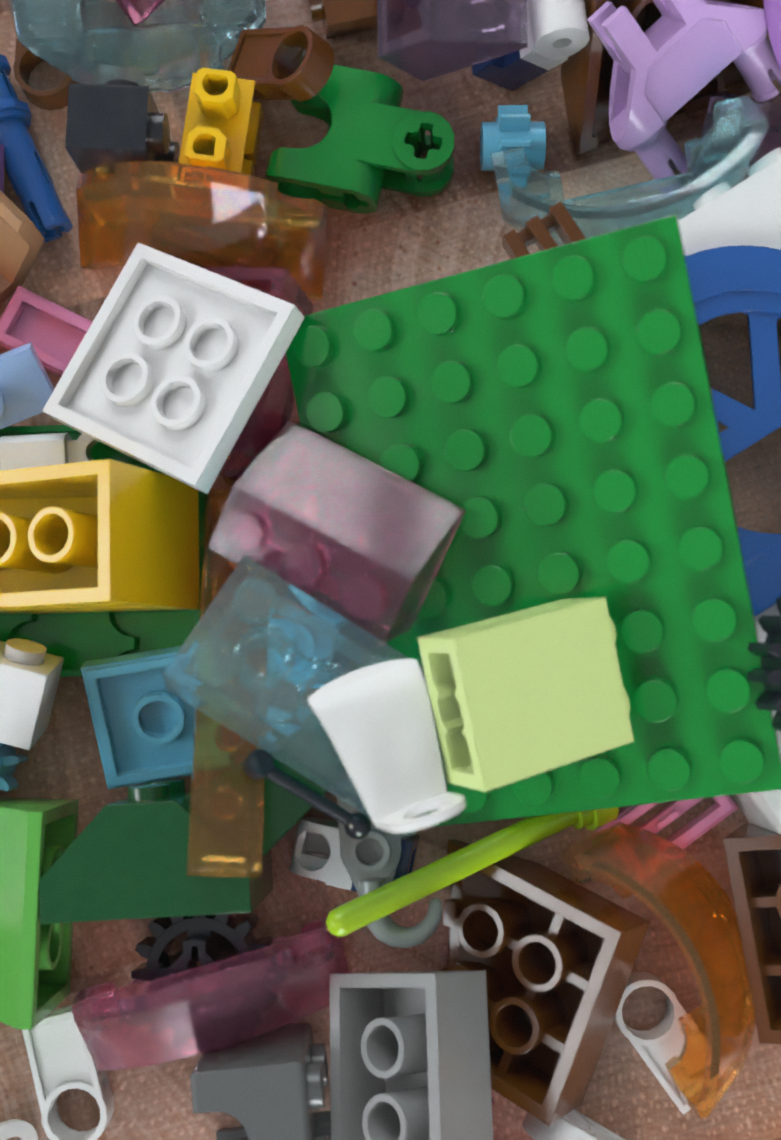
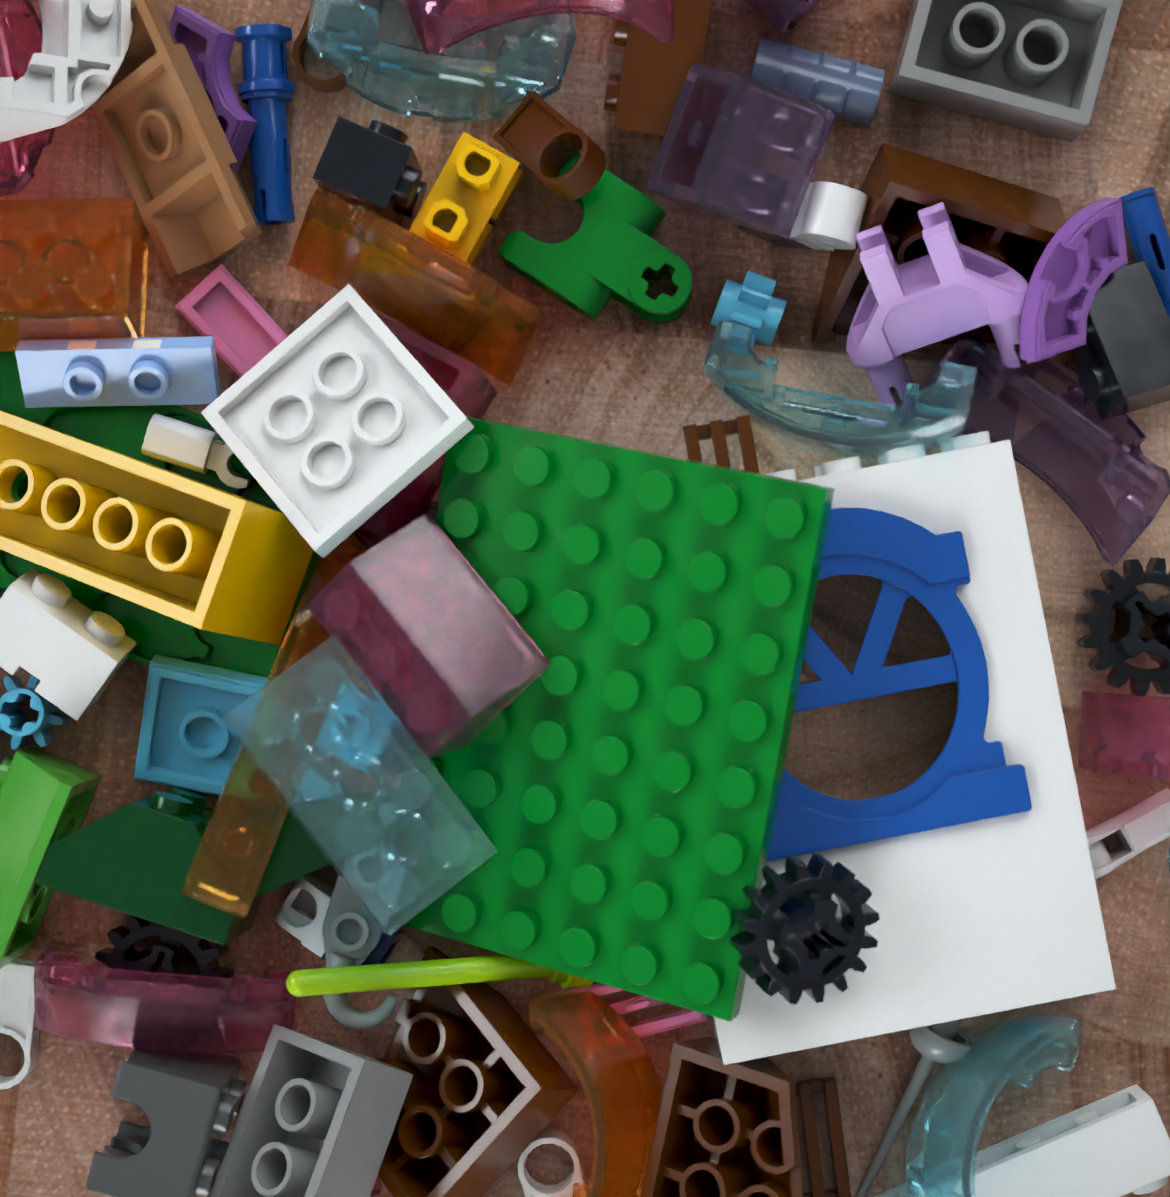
camera: 20 degrees right, 5 degrees up
black hinge [243,749,372,840] -> none
white piece [308,658,466,833] -> none
yellowish green brick [418,597,634,792] -> none

